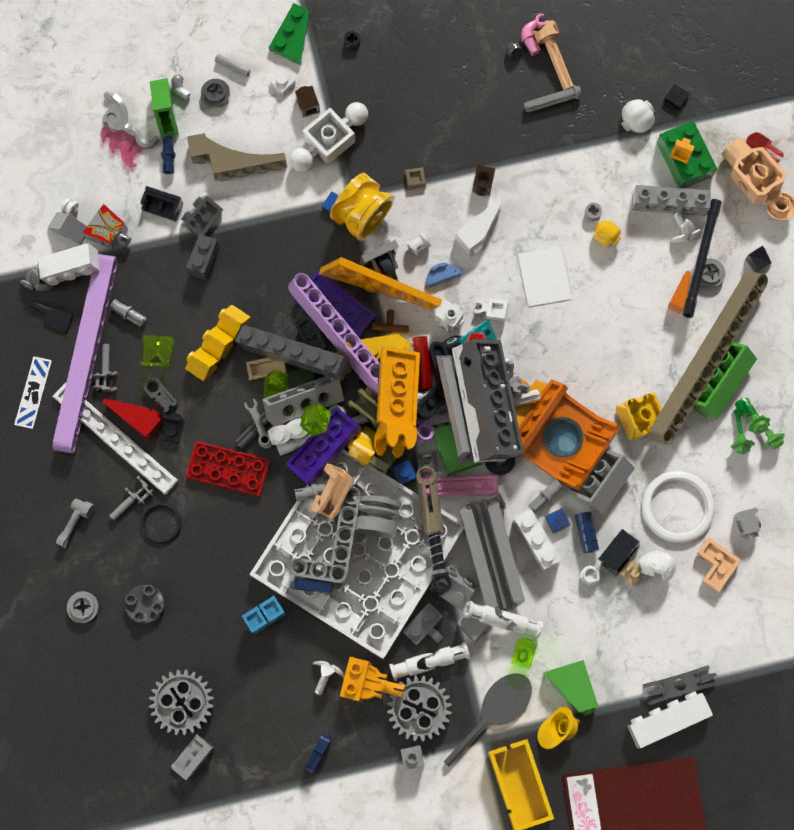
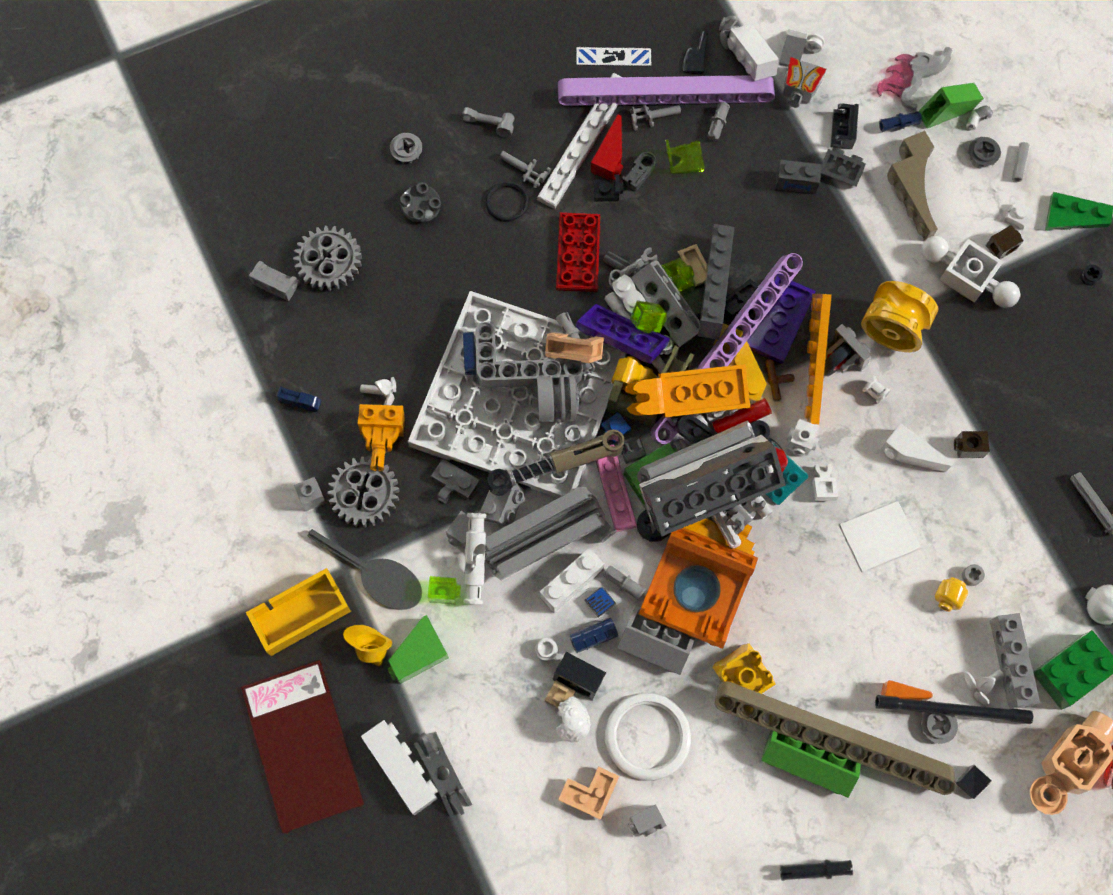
camera: 75 degrees right, 5 degrees down
yellow brick [185,305,250,381] -> none
dark azure hips [242,596,285,634] -> none
white piece [389,642,470,682] -> none
dark tan tile [405,167,426,189] -> none
medium blue tile [426,263,462,289] -> none
light orange tile [670,138,695,164] -> none
bright green plant [731,398,785,454] -> none

